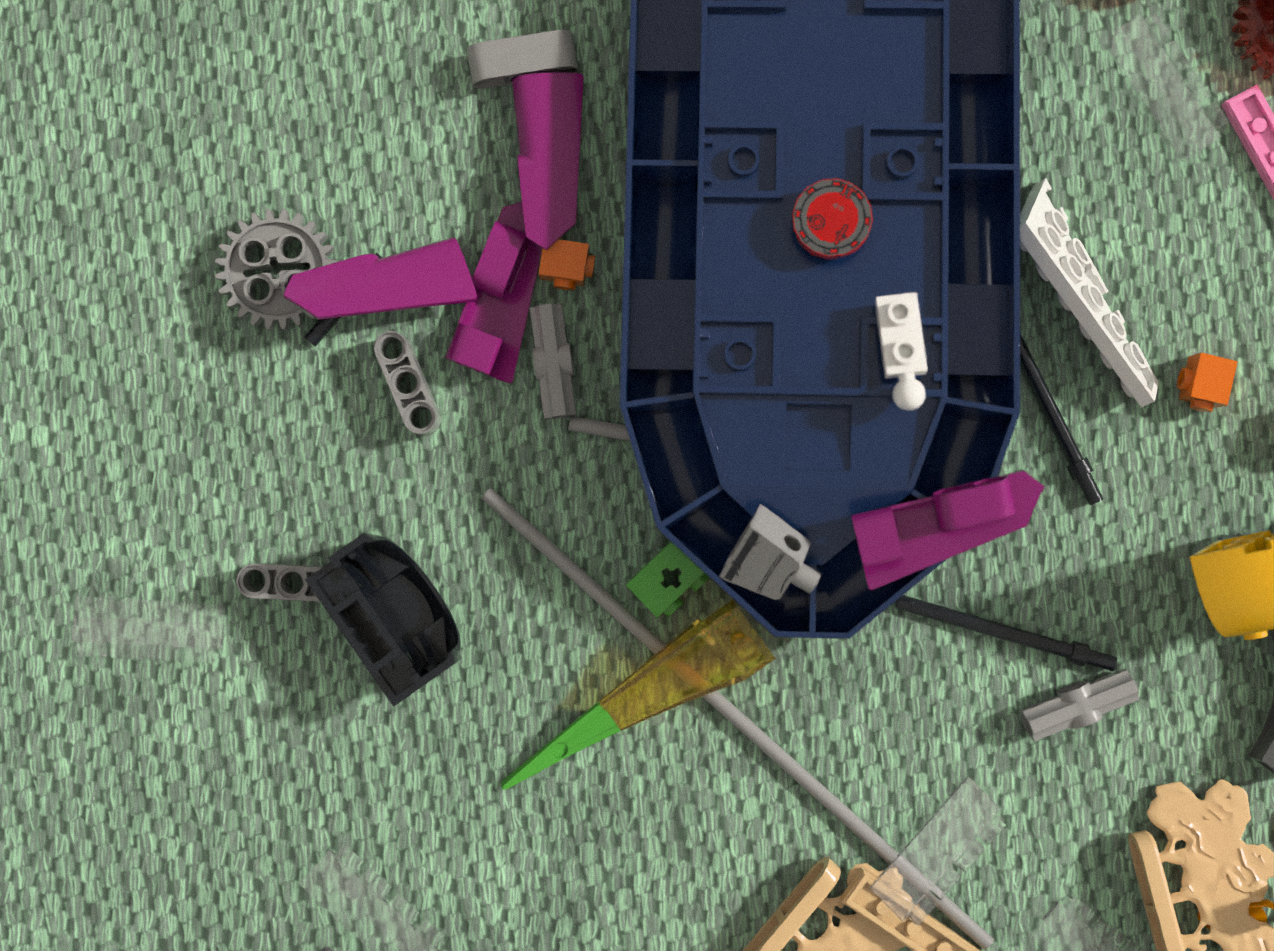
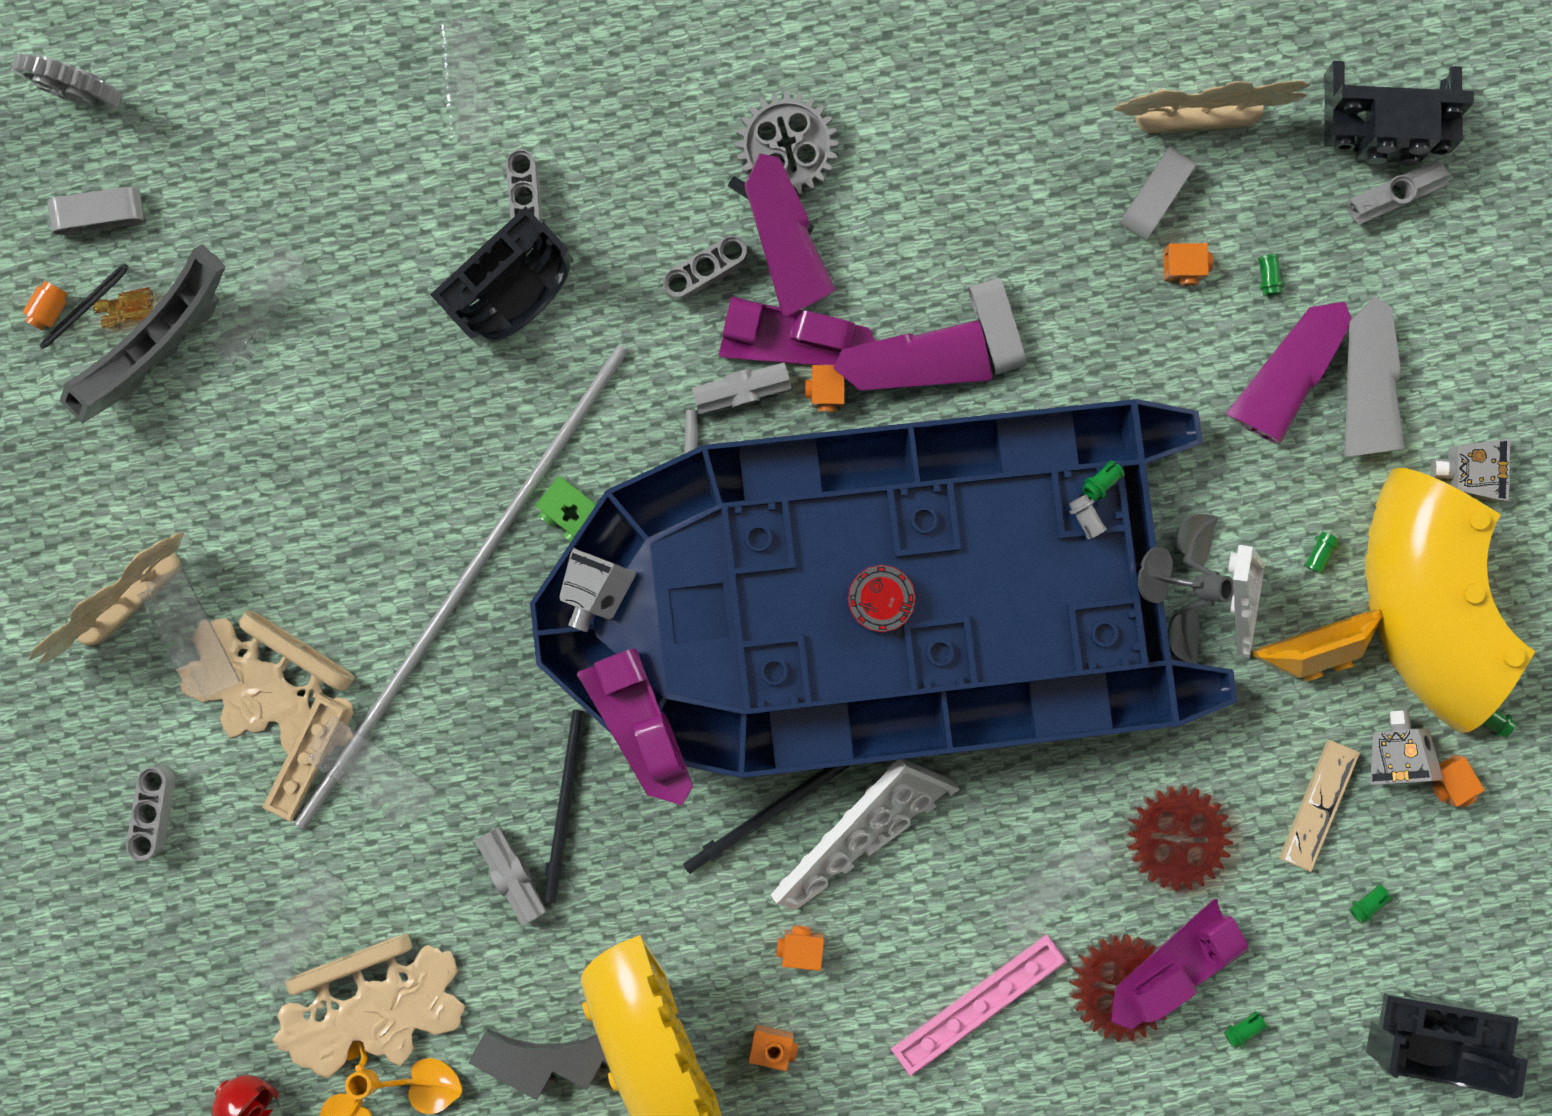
camera: 85 degrees right, 0 degrees up
clear yellow plate [501,600,776,790] -> none
white plate [875,292,928,411] -> none

